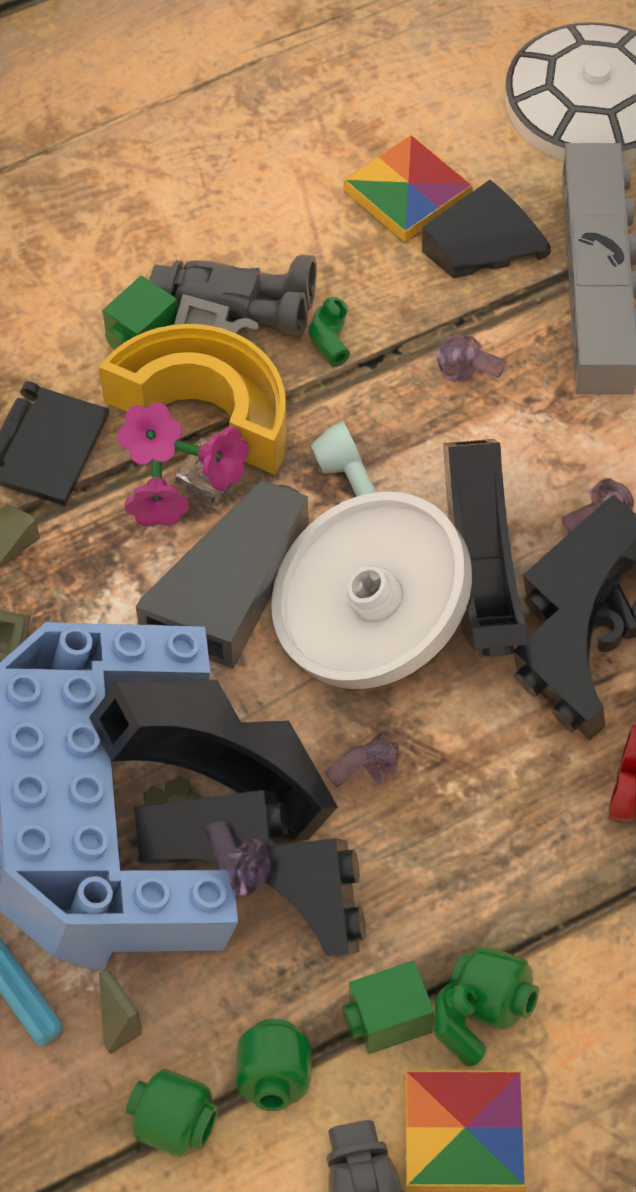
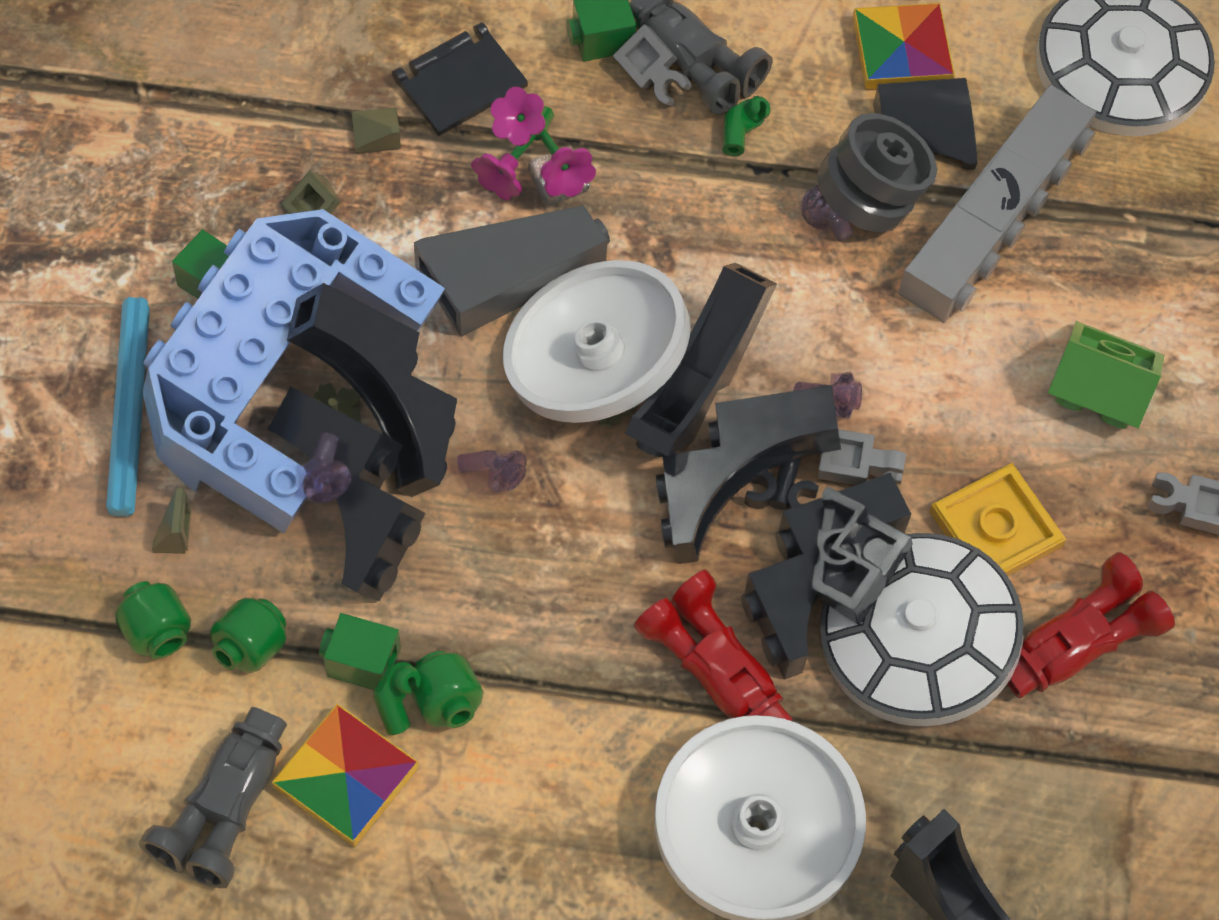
camera: 30 degrees right, 5 degrees up
yellow brick [99,324,287,475] -> none
light aqua bar [310,421,378,497] -> none
none -> dark grey wheel [817,113,938,233]

